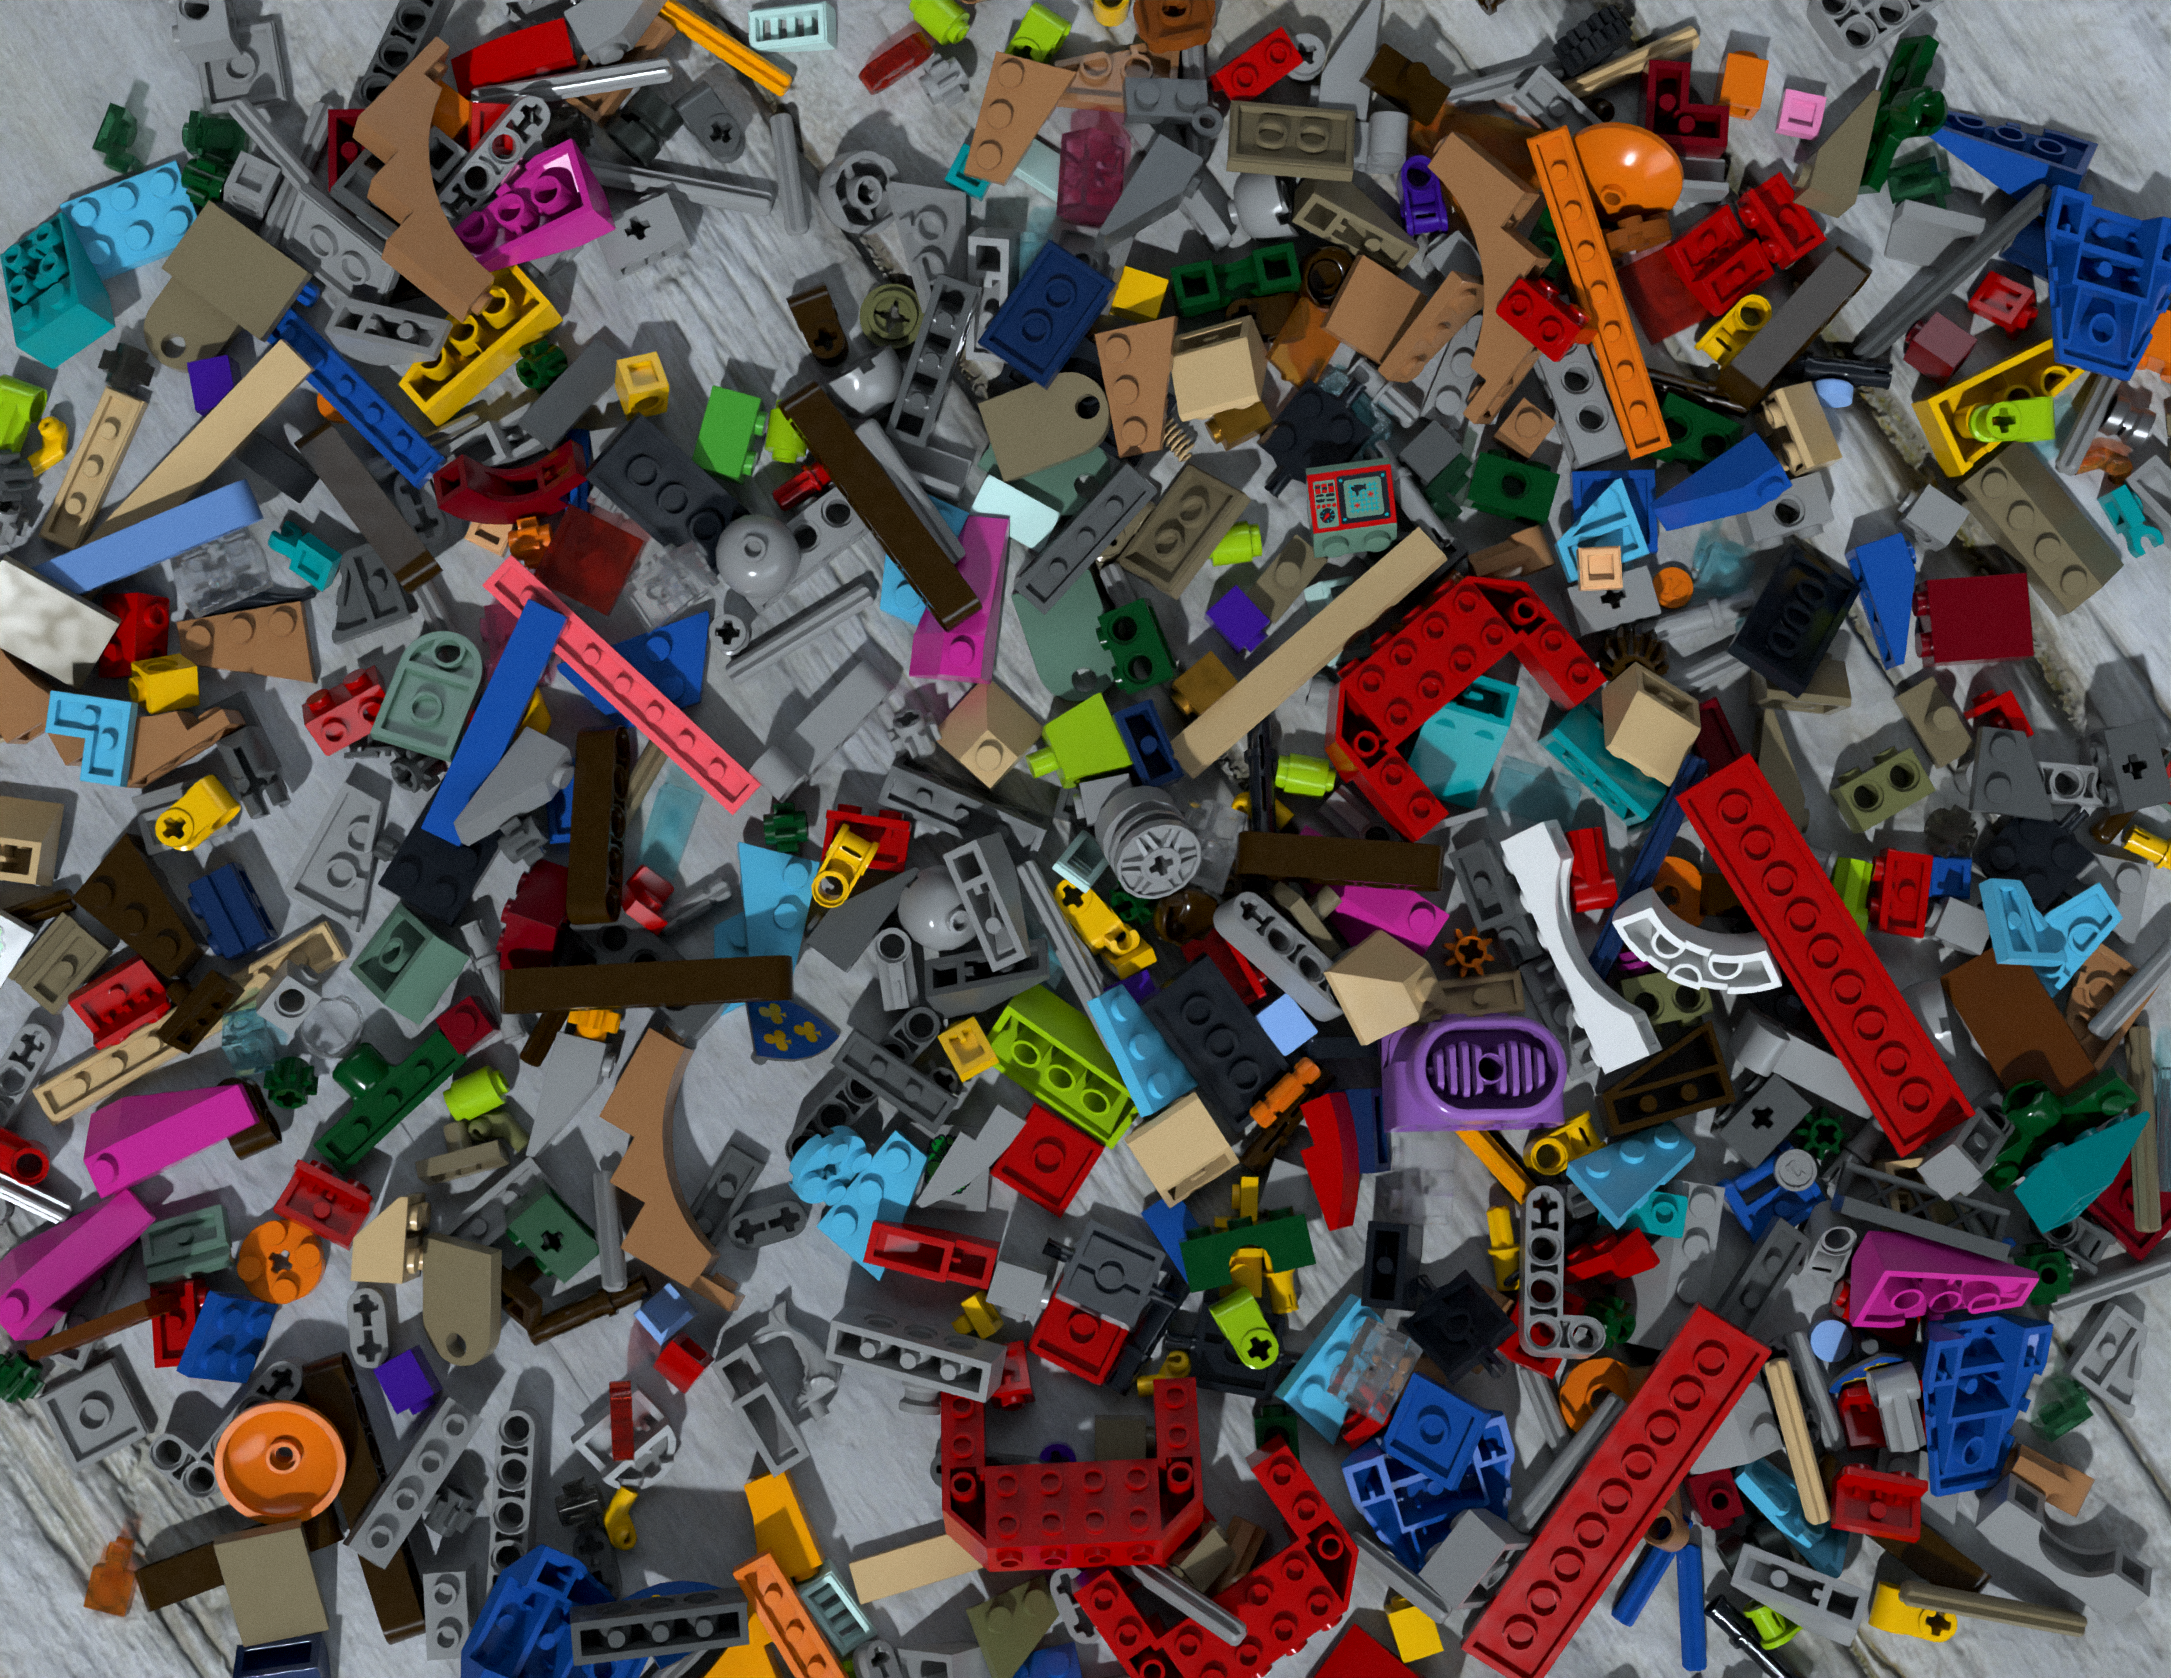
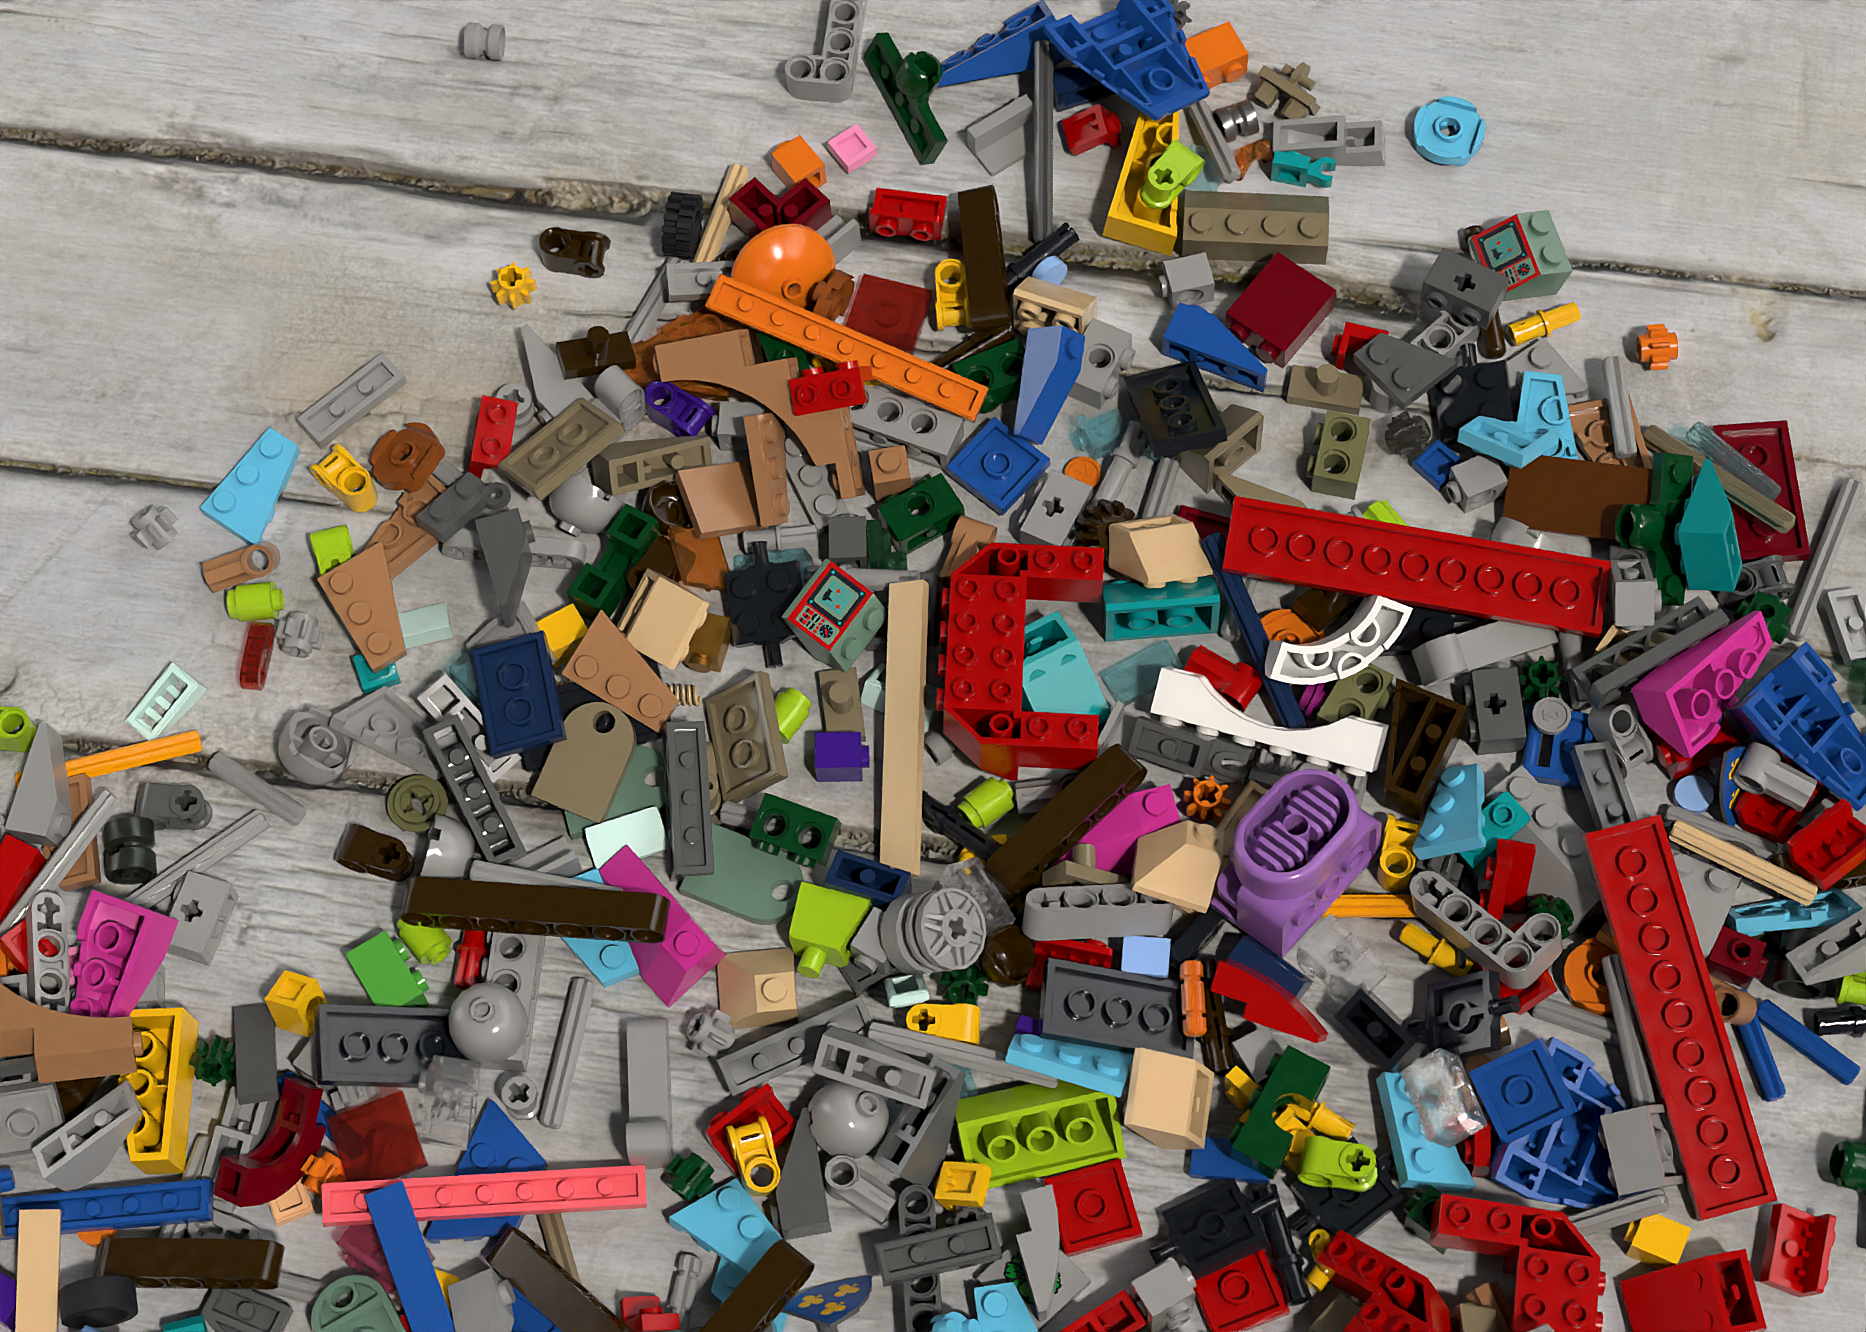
camera: 35 degrees left, 20 degrees down
clear smoke gear [541,107,594,154] -> none
clear light blue slope [634,783,704,879] -> none
clear pink brick [1056,127,1126,226] -> none
yellow tile [1100,923,1157,981] -> none
pearl gold brick [1171,651,1238,718] -> none
medium azure wing [1554,478,1650,584] -> none
light nougat tile [1576,546,1623,592] -> none
red slope [1663,204,1775,317] -> none
dark tan slope [1792,90,1881,218] -> none
red bracket [1866,847,1934,939] -> none
clear green bracket [1887,156,1952,209] -> none
dark red brick [1903,311,1978,388] -> none

